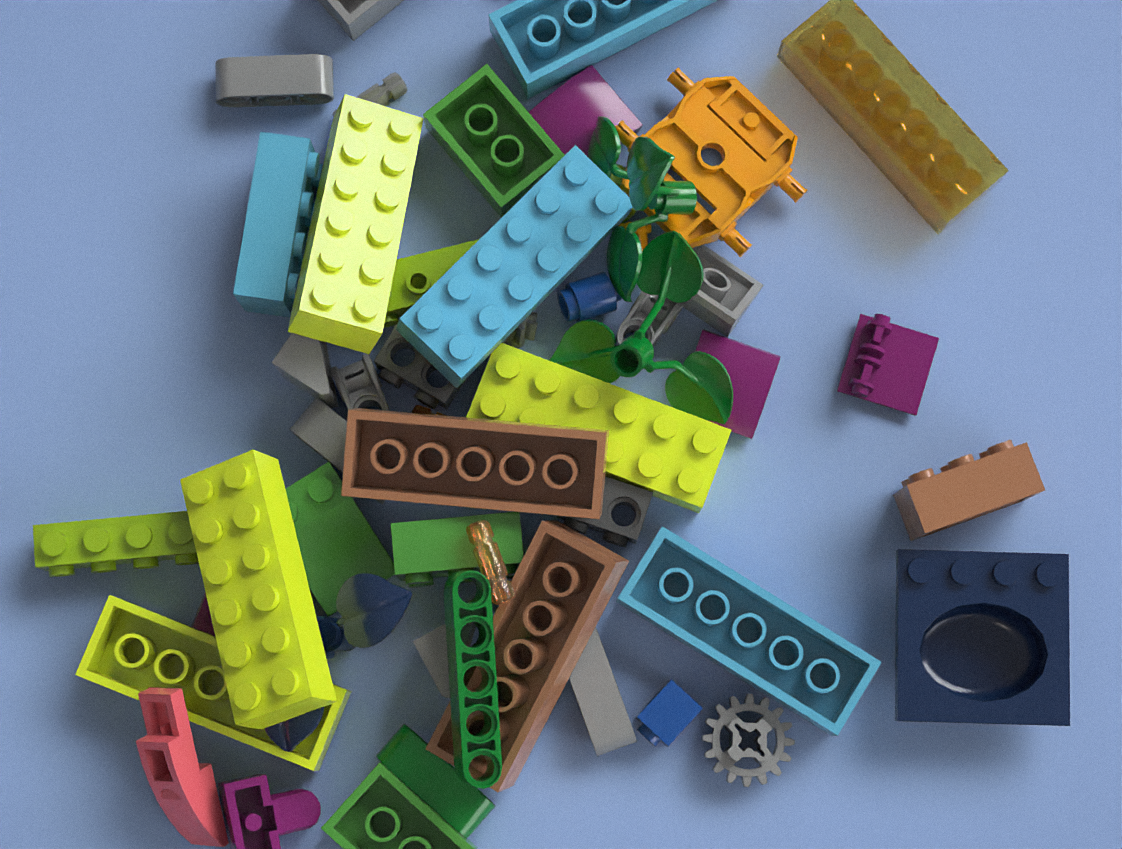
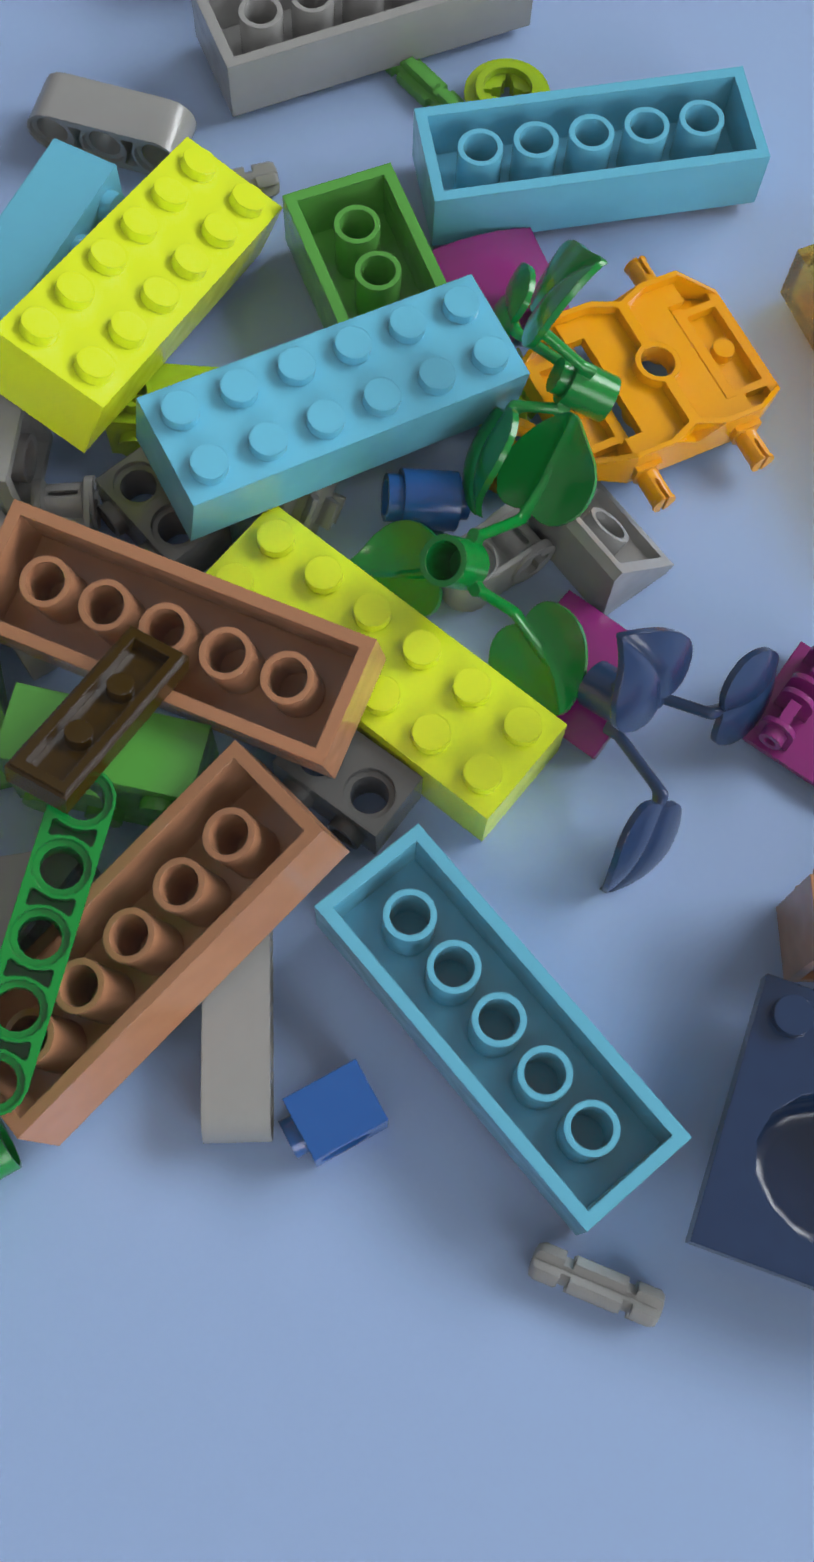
camera: 15 degrees right, 10 degrees down
clear orange axle [466,520,515,605] -> none
light grey gear [701,693,795,787] -> none
none -> dark brown tile [4,626,189,814]
none -> light grey axle [528,1242,665,1327]
none -> dark blue plant [577,627,779,893]

